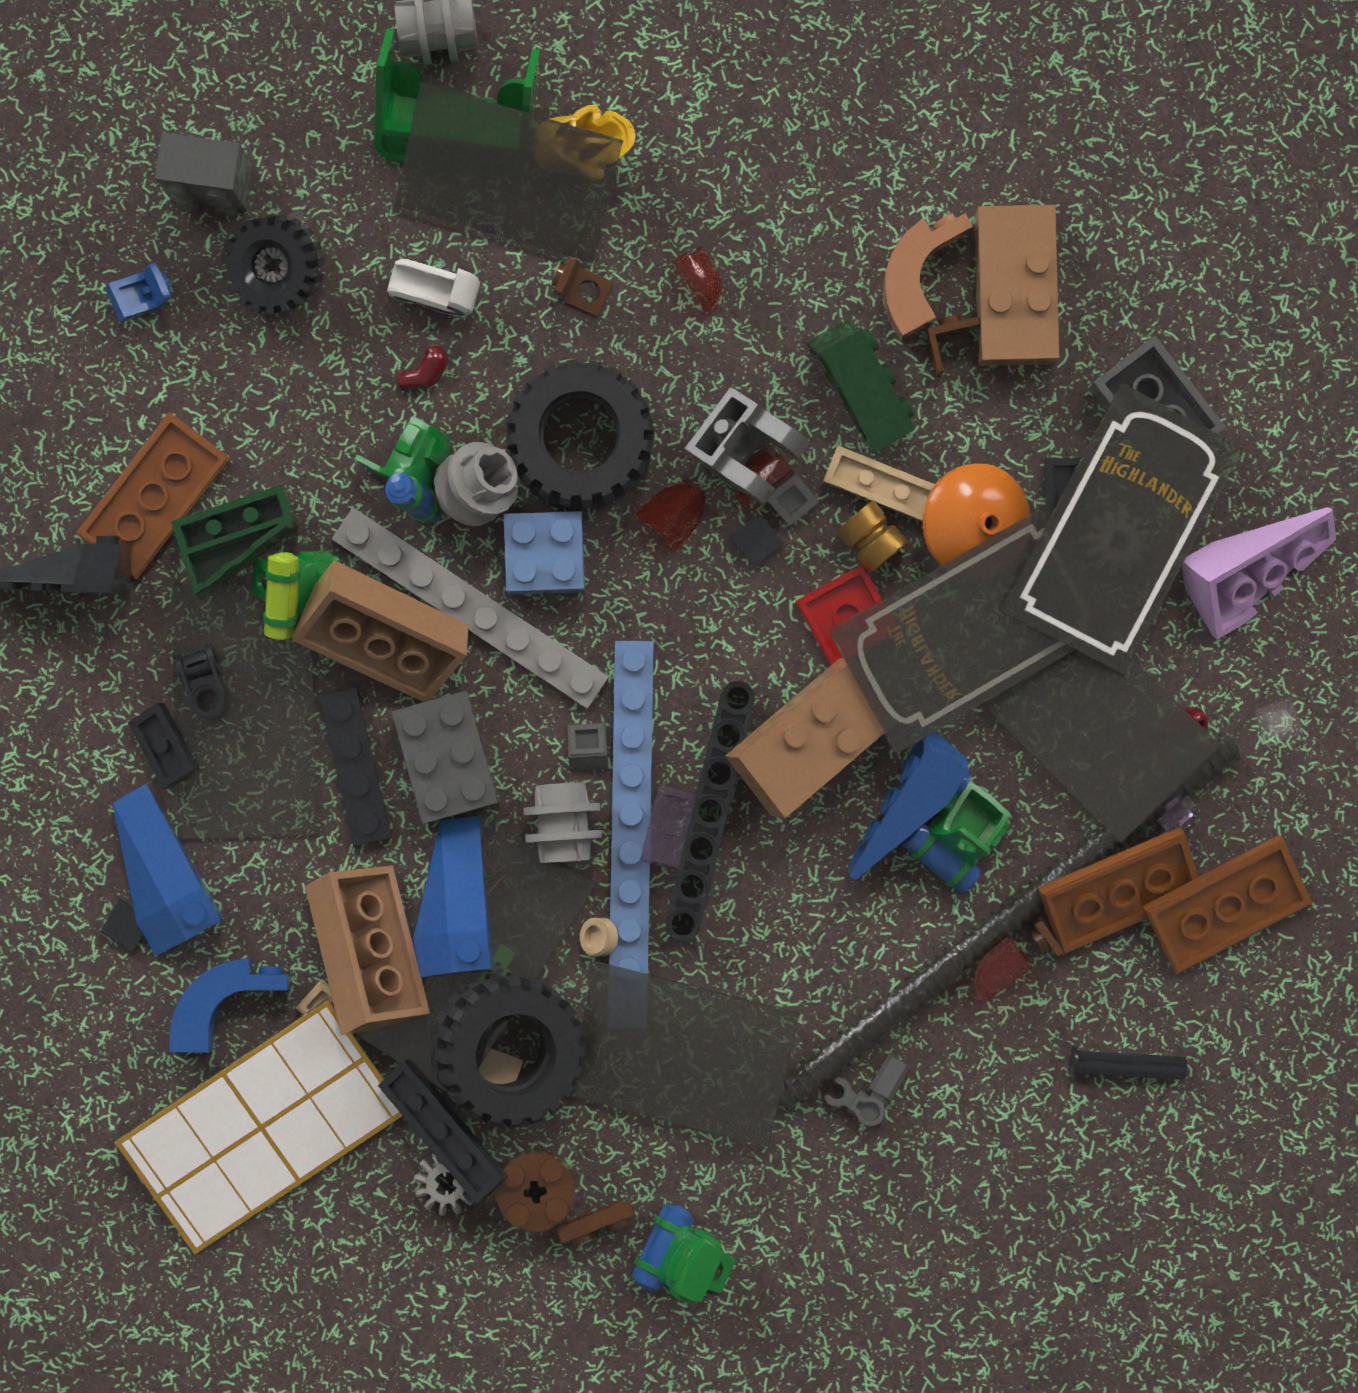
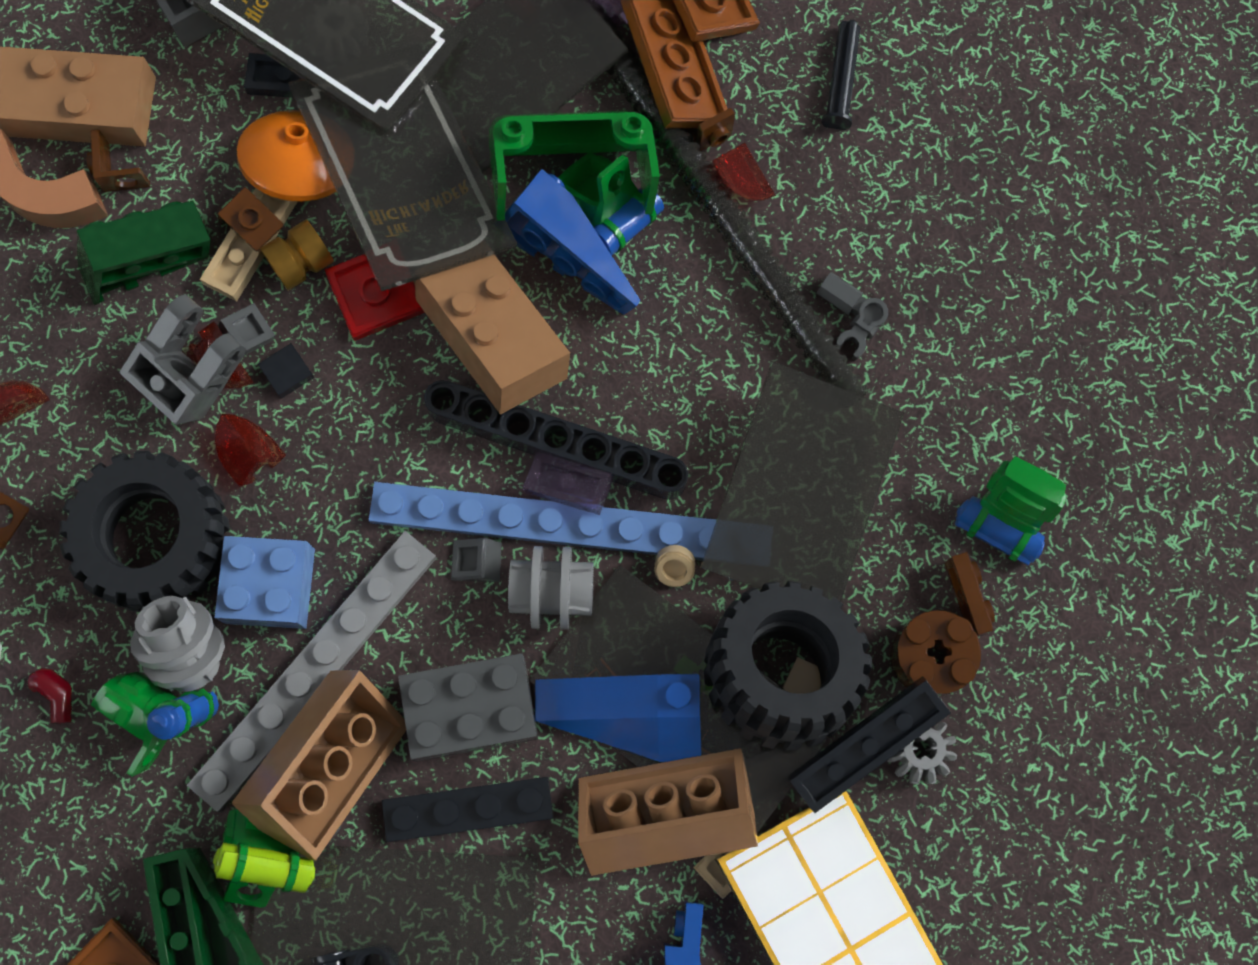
camera: 85 degrees left, 10 degrees down
none -> reddish brown bracket [217,187,284,252]
none -> green windscreen [489,111,660,221]

